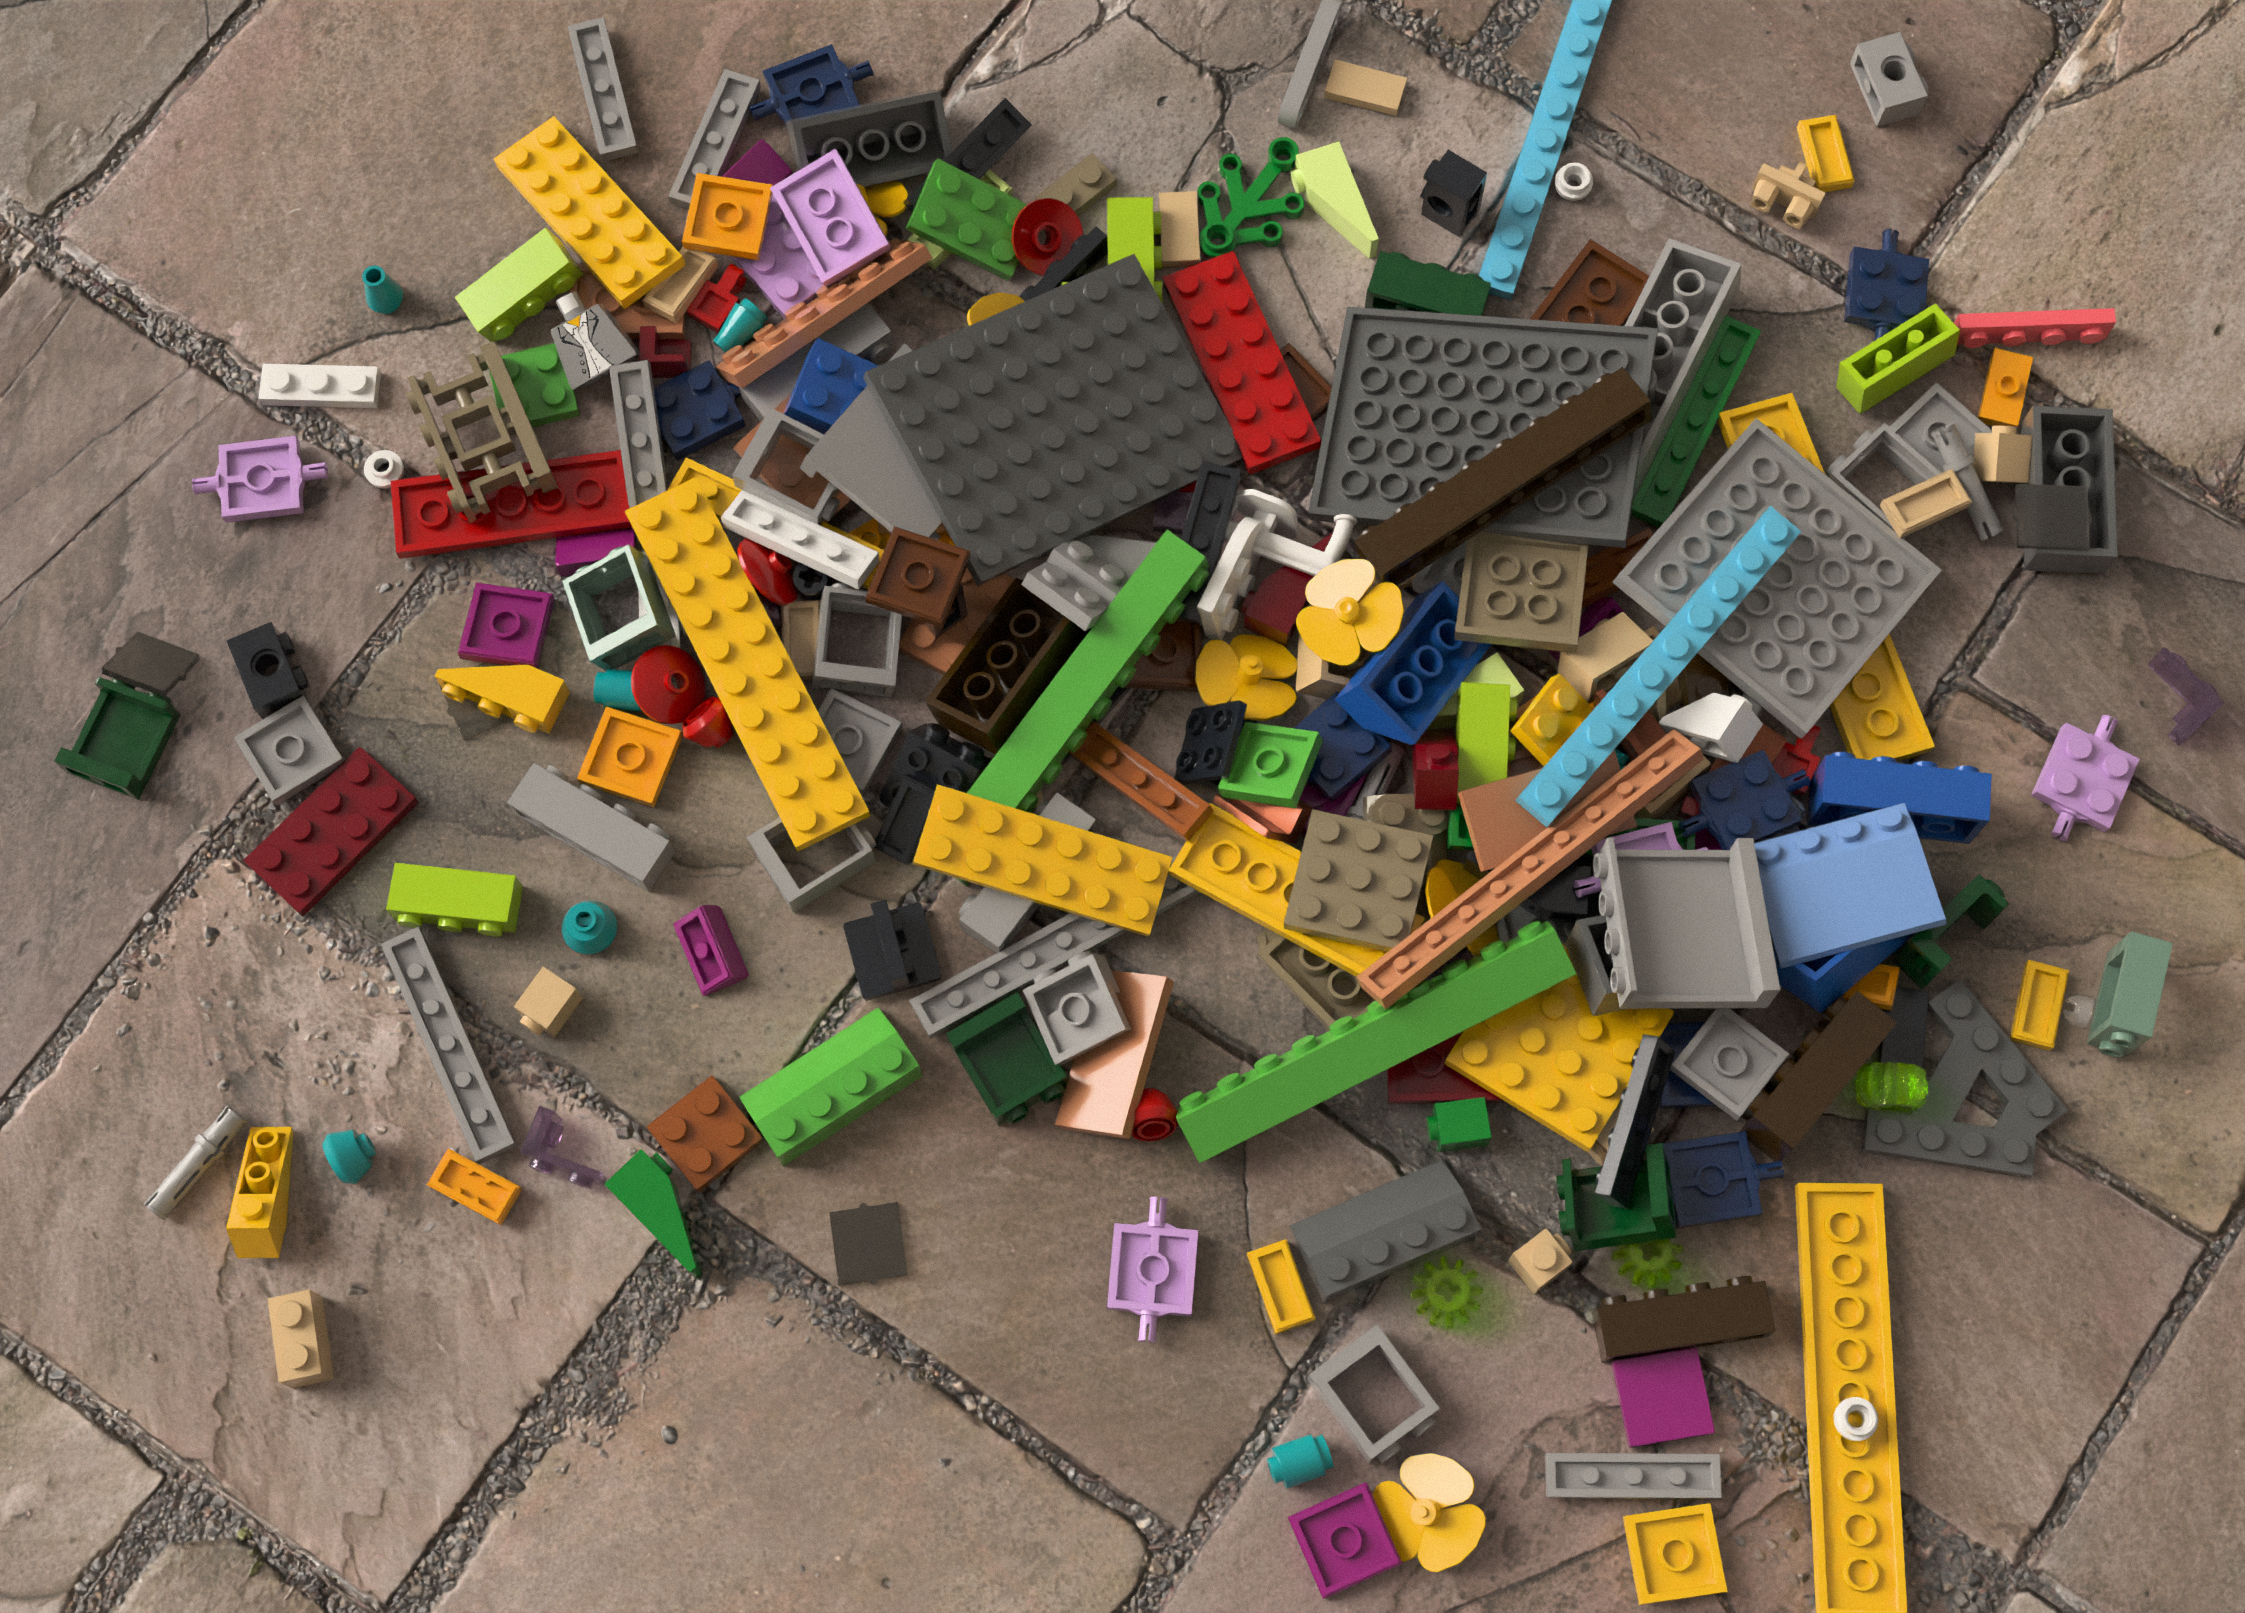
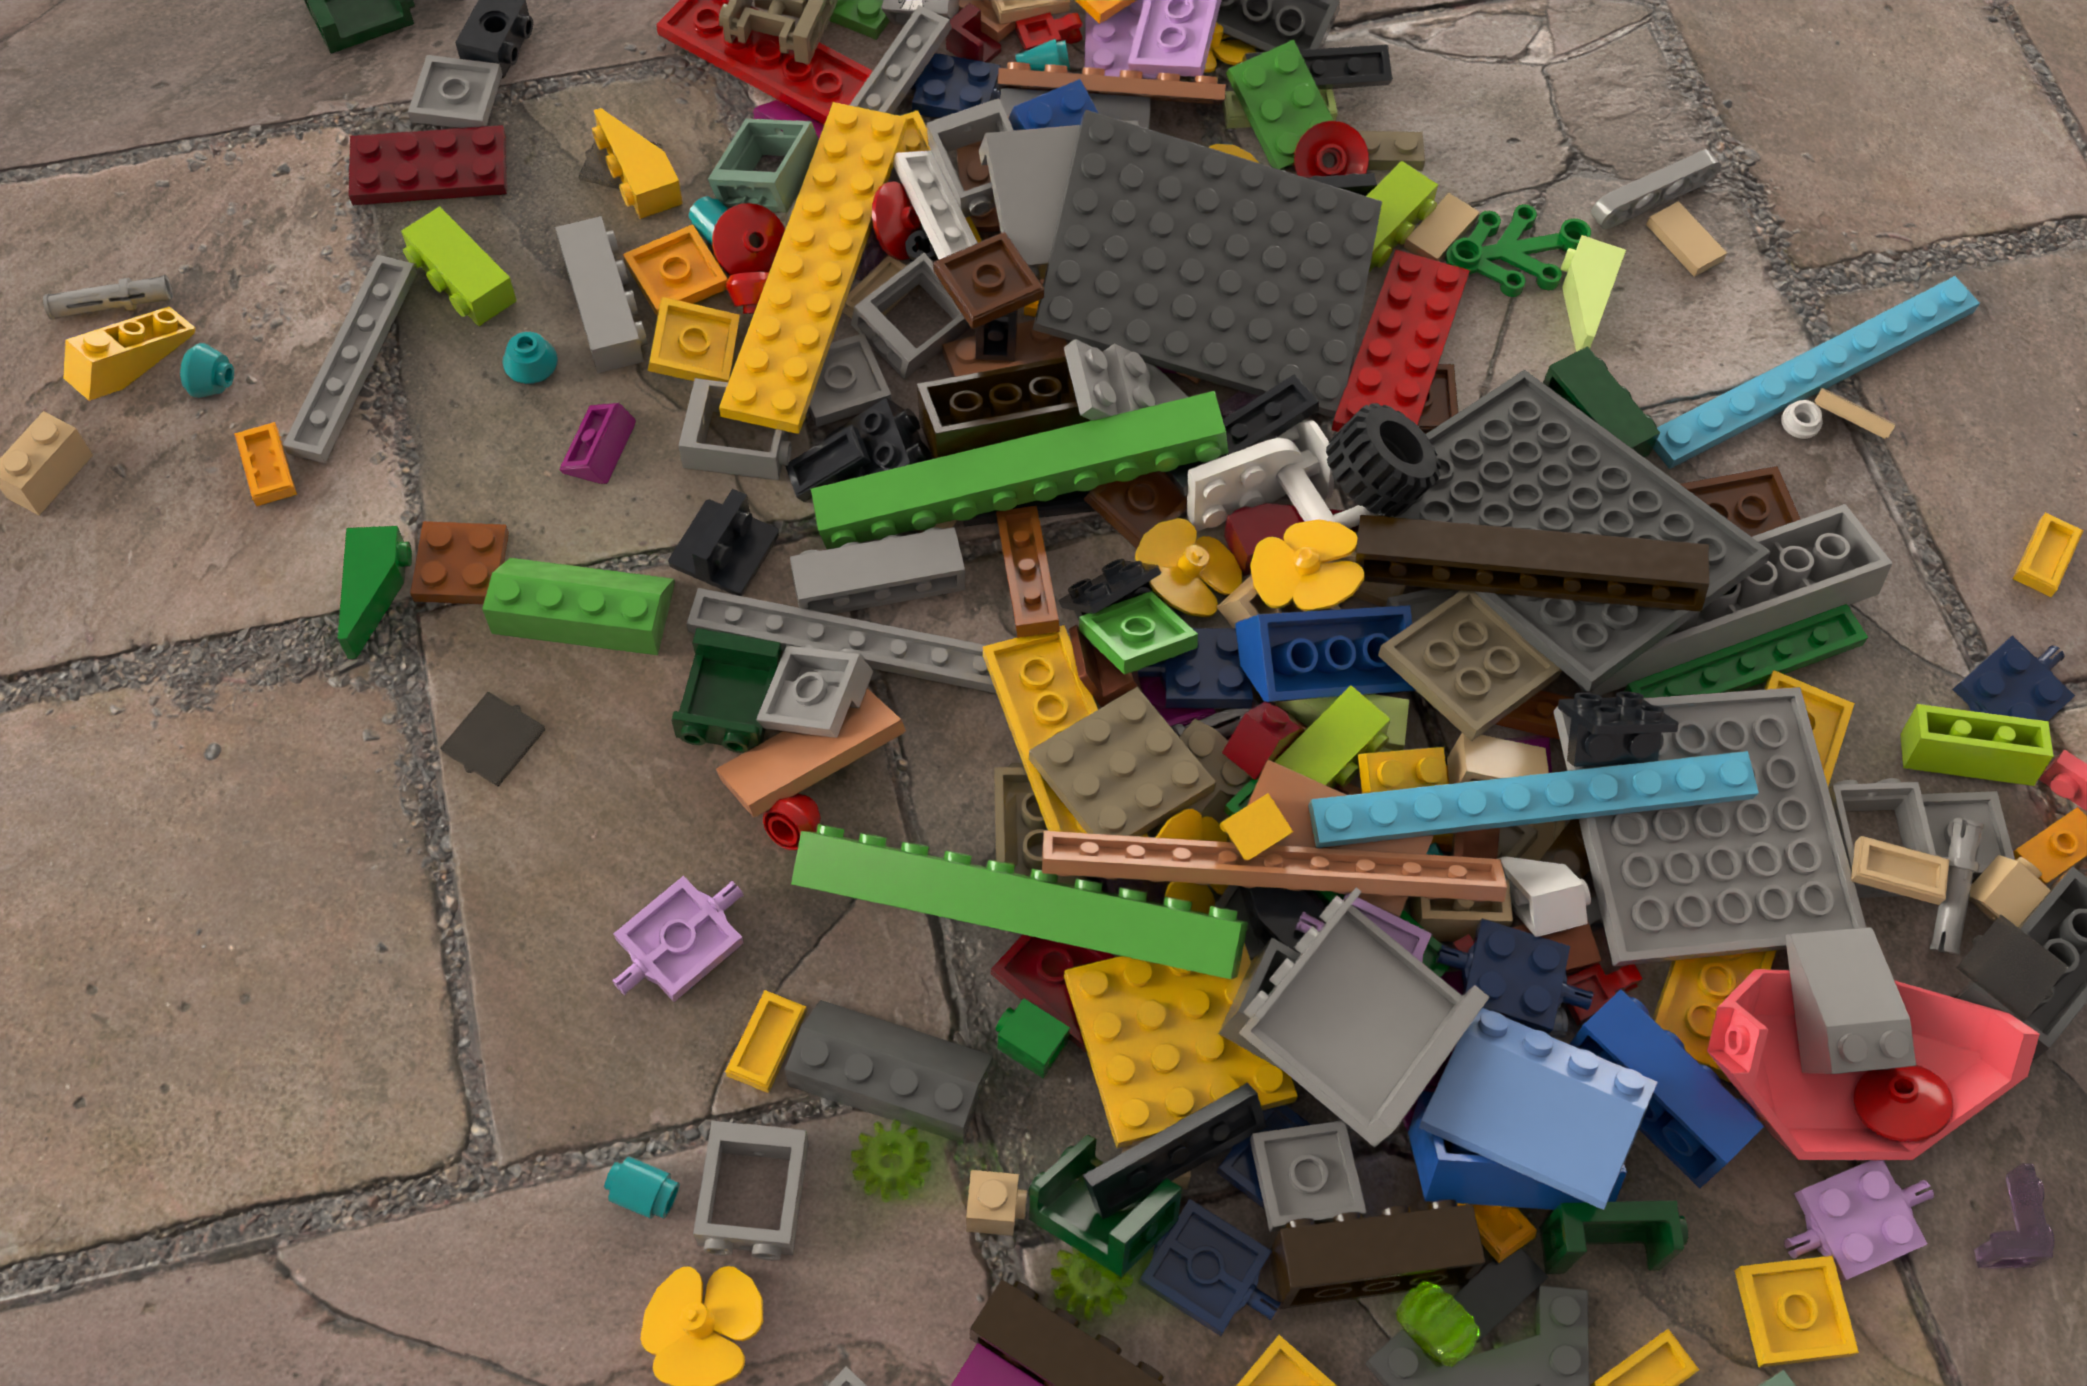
camera: 35 degrees right, 10 degrees down
magenta tile [458,582,555,669] -> none
tan brick [514,967,583,1038] -> none
clear purple bracket [520,1106,607,1189] -> none
yellow plate [913,784,1173,937] -> none
magenta tile [1288,1482,1403,1599] -> none
black brick [1420,149,1487,238] -> none
tan hips [1750,161,1826,229] -> none
none -> yellow plate [648,297,740,382]
none -> yellow panel [1219,793,1293,860]
none -> black tyre [1326,403,1441,517]
none -> black bracket [1558,691,1679,767]
none -> coral panel [1707,969,2040,1160]
none -> yellow plate [1734,1256,1859,1367]
none -> light grey slope [1785,927,1916,1074]
none -> tan tile [1814,388,1895,439]
none -> red dish [1854,1065,1953,1142]

